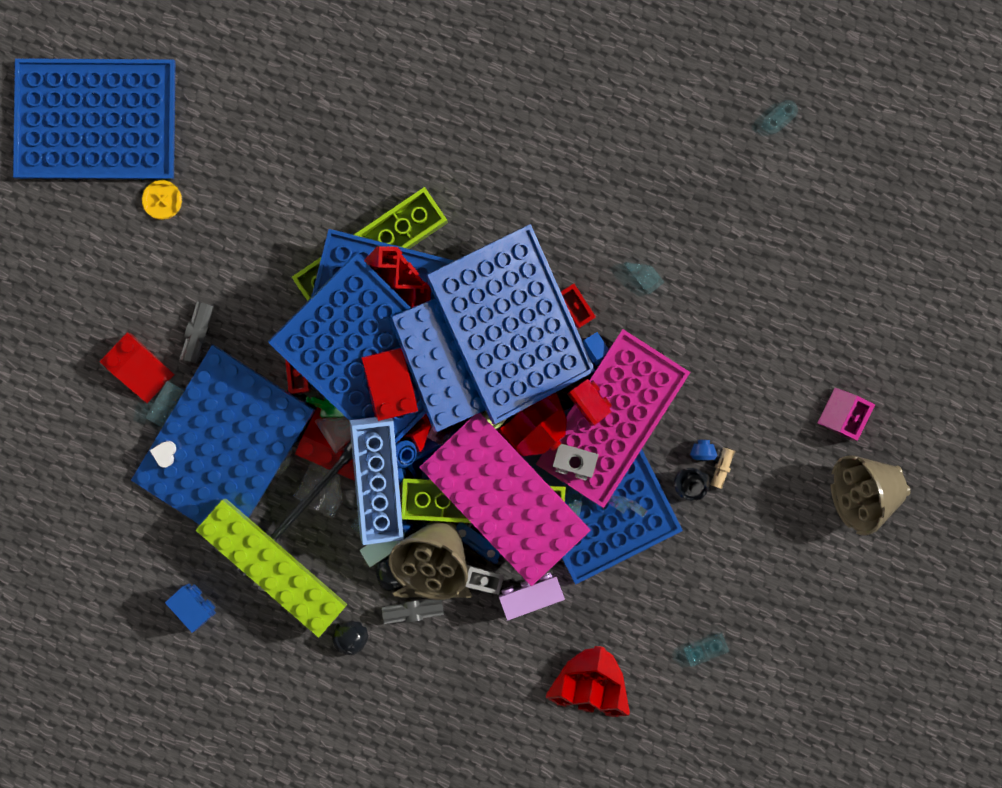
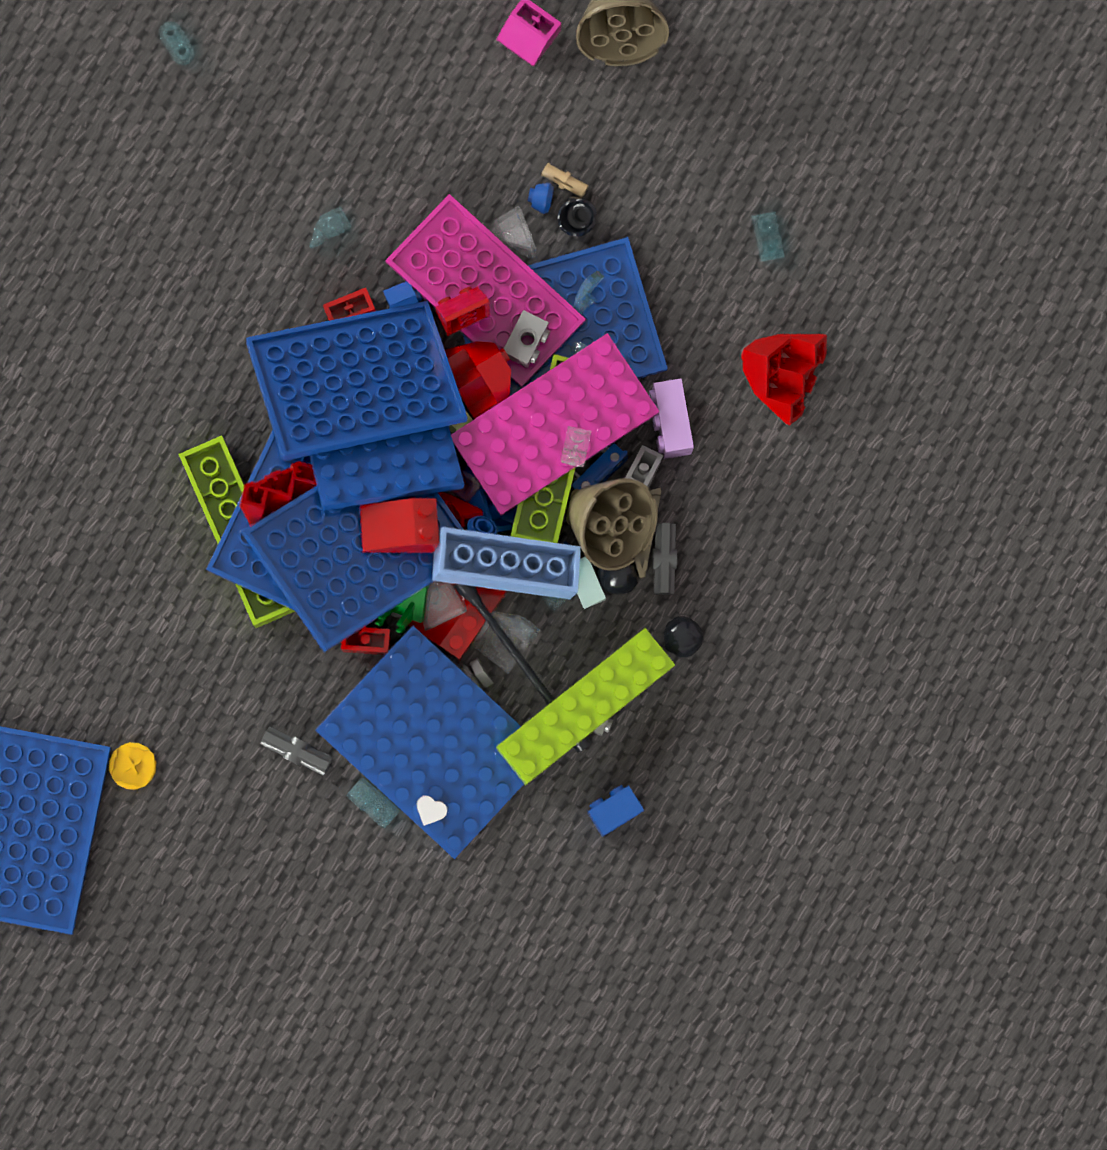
camera: 85 degrees left, 5 degrees down
red slope [100,332,175,404] -> none
none -> light grey tile [470,658,494,688]
none -> clear slope [491,206,536,260]
none -> clear bracket [561,426,591,467]

